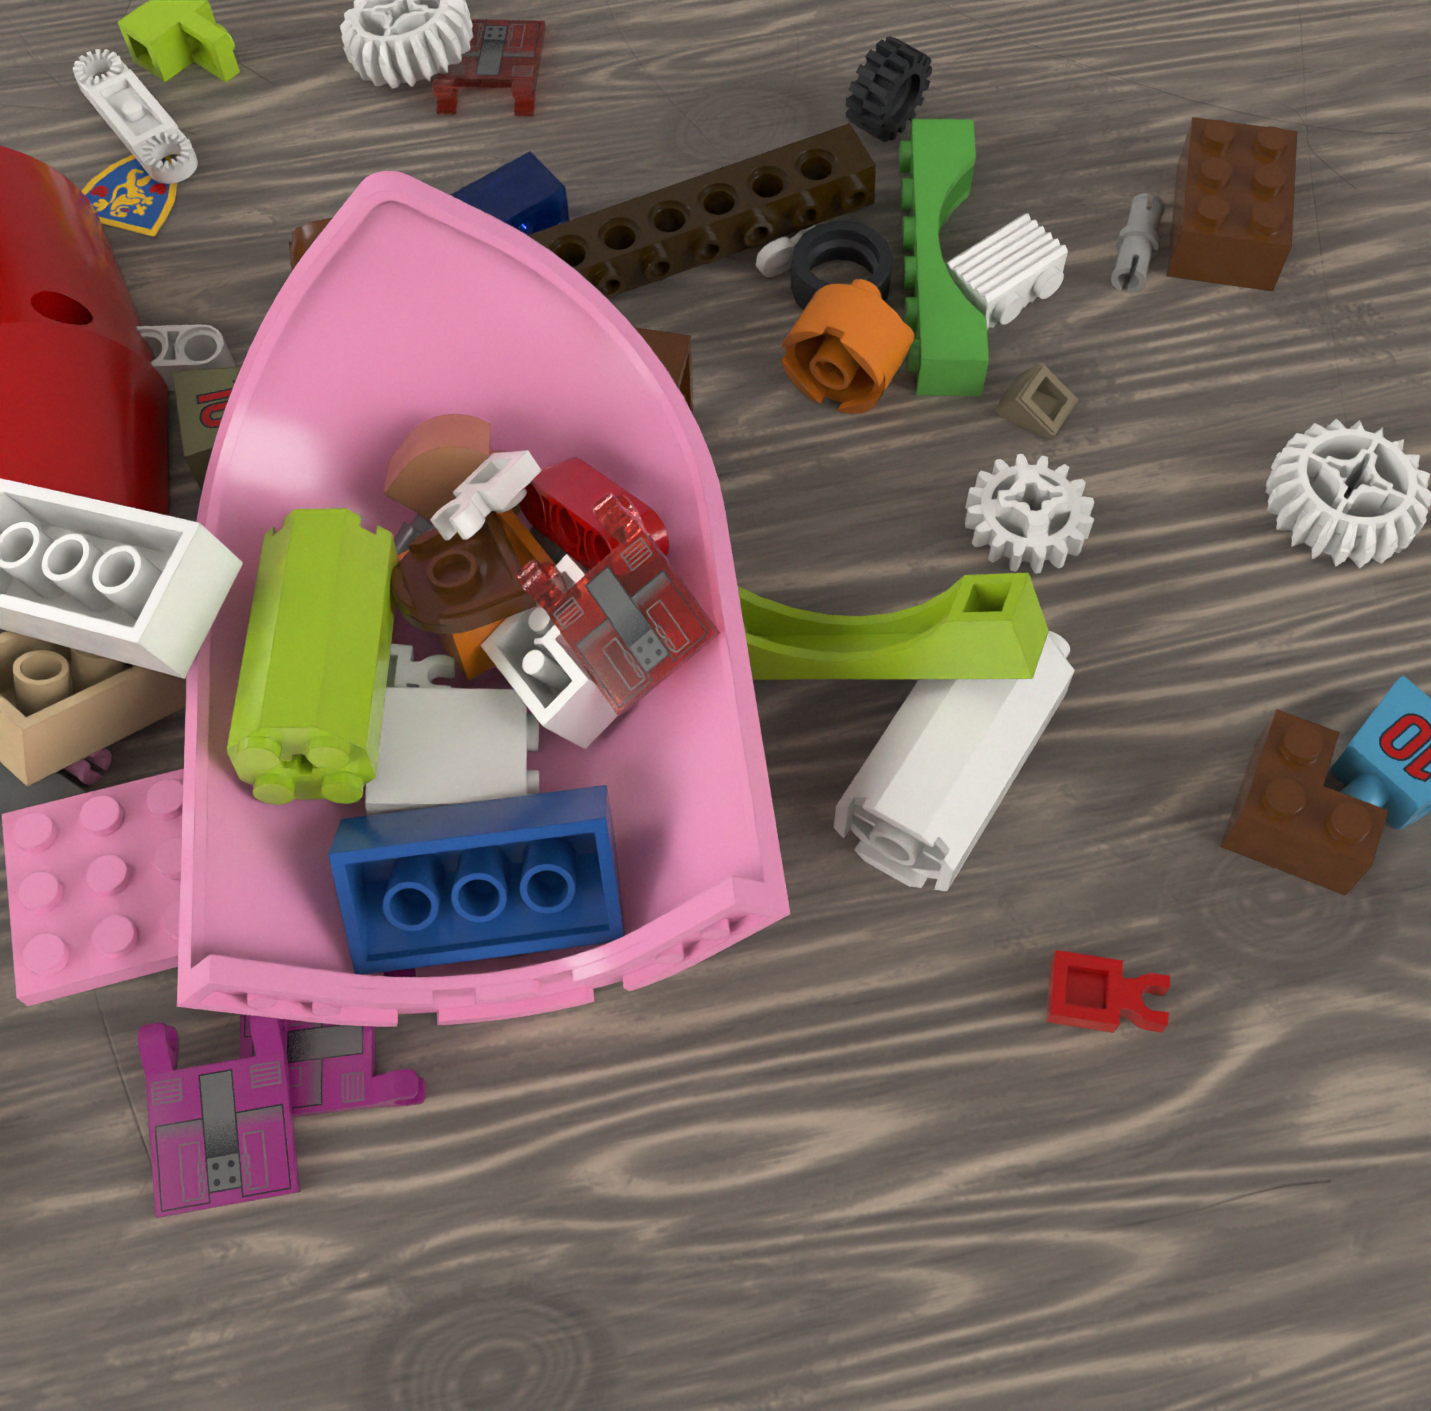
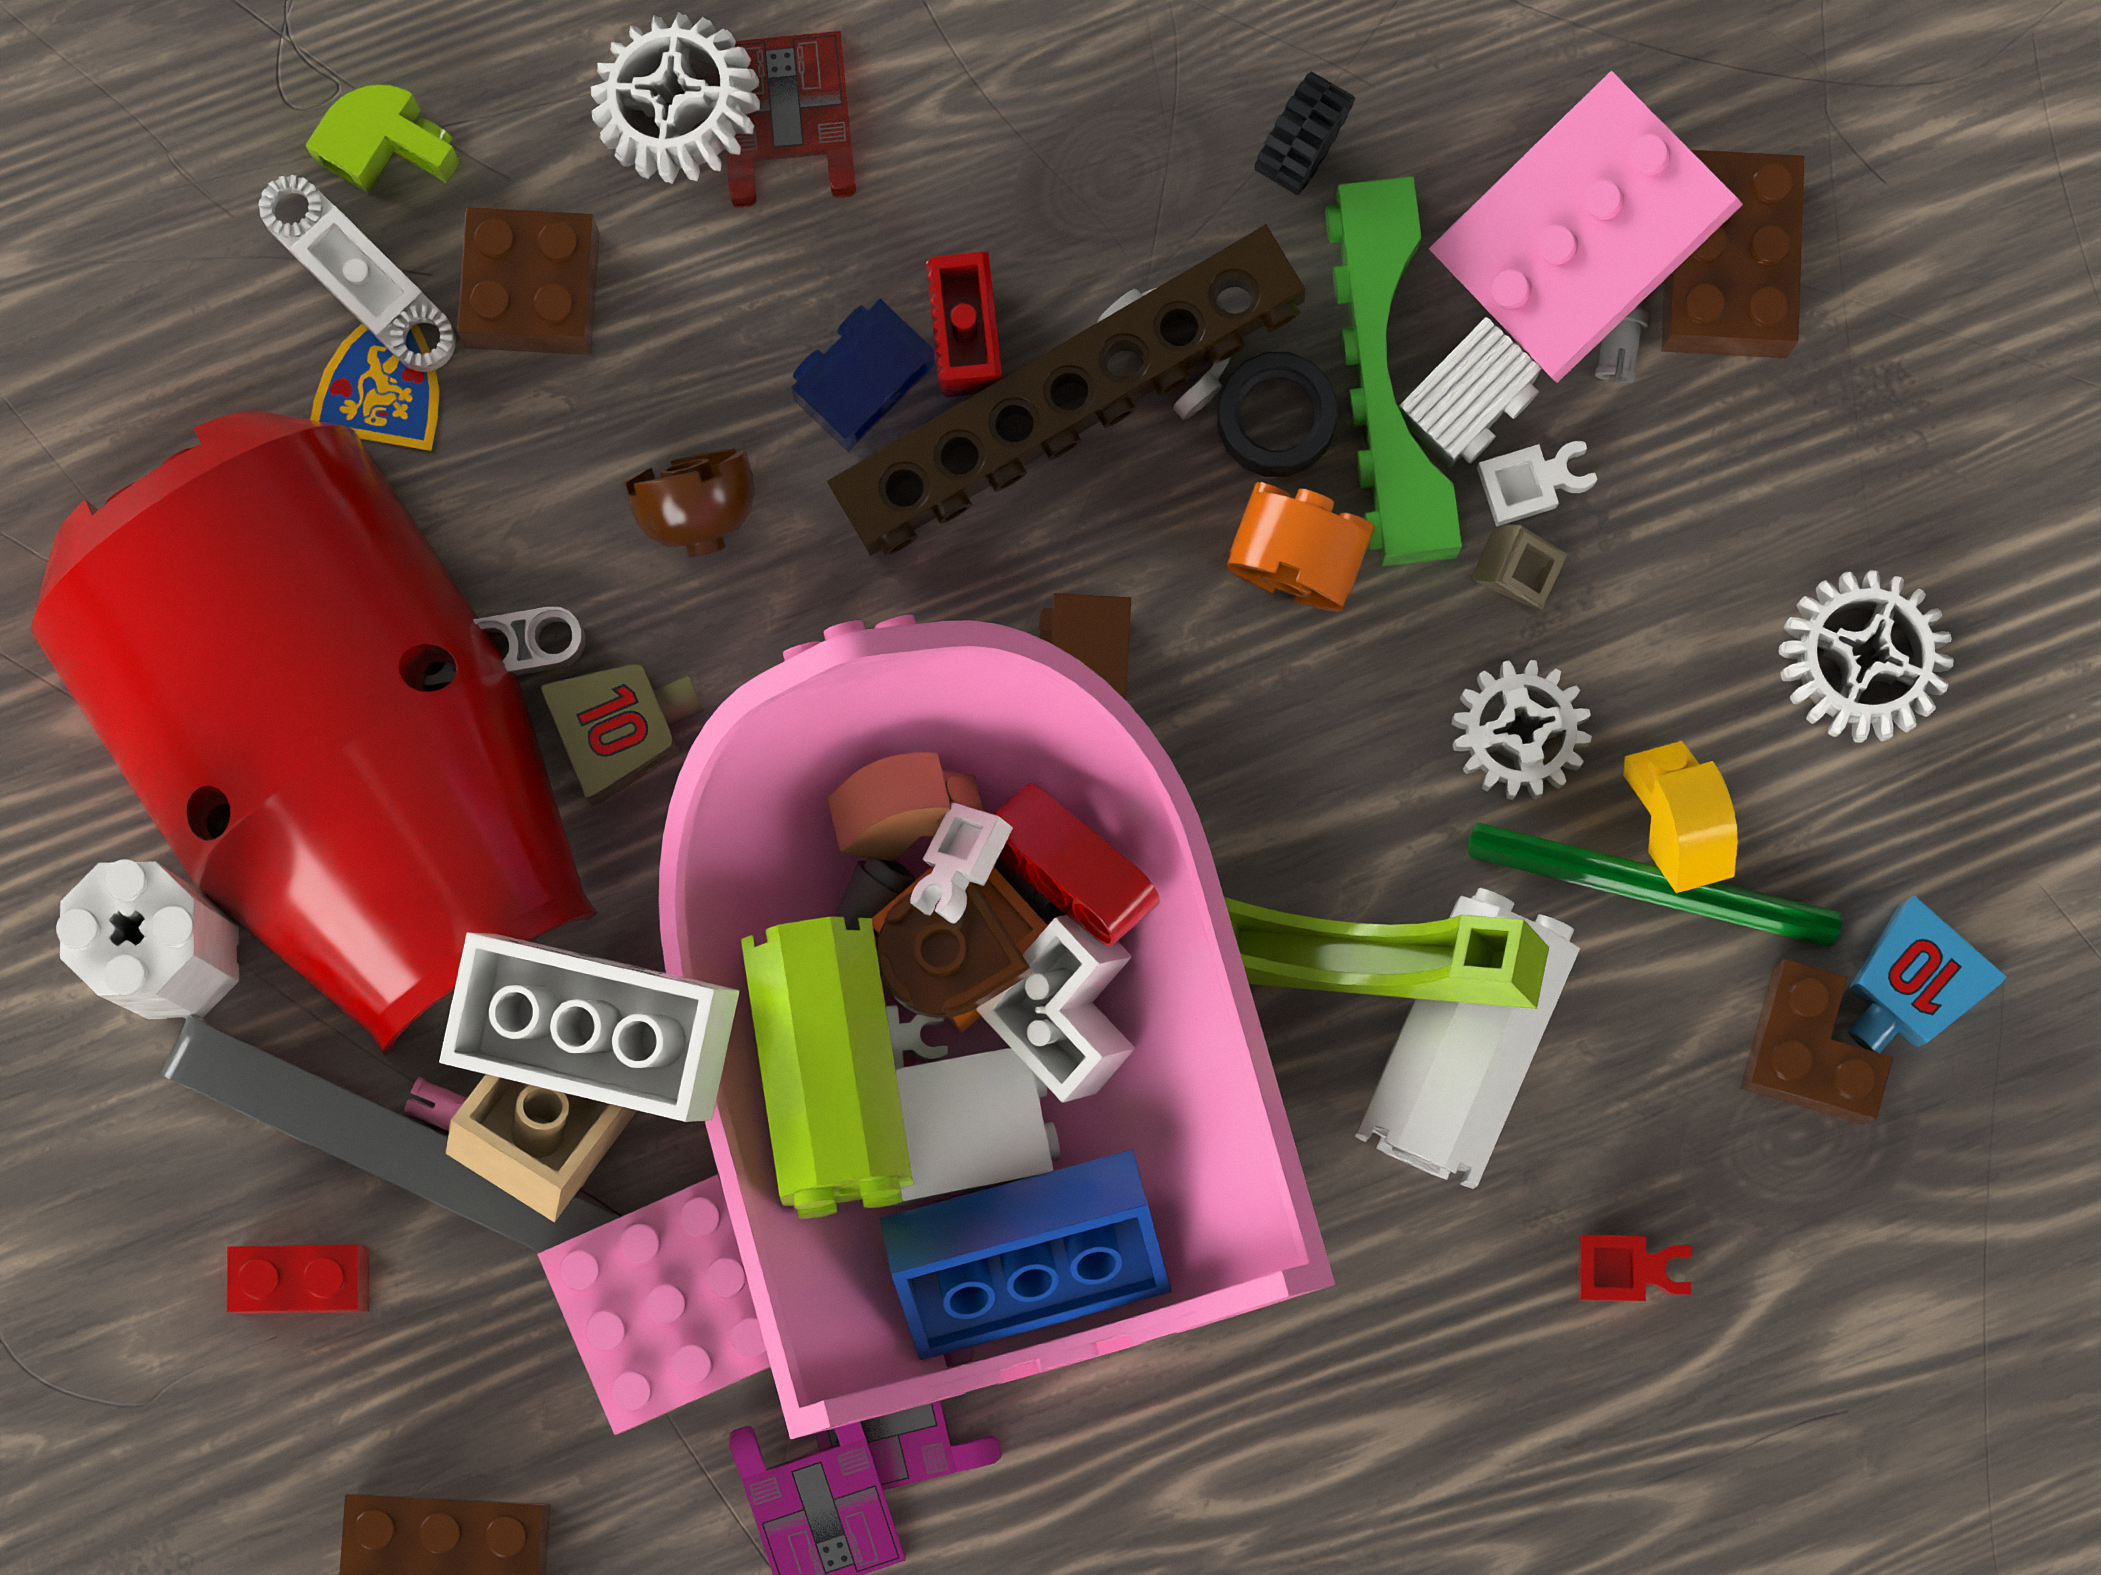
camera: 10 degrees left, 20 degrees up
clear red flag [517,492,720,715] -> none
none -> reddish brown brick [457,207,600,355]
none -> red brick [926,251,1002,397]
none -> bright pink plate [1428,70,1743,383]
none -> green axle [1467,823,1842,947]
none -> white plate [1477,441,1598,527]
none -> yellow brick [1623,741,1738,893]

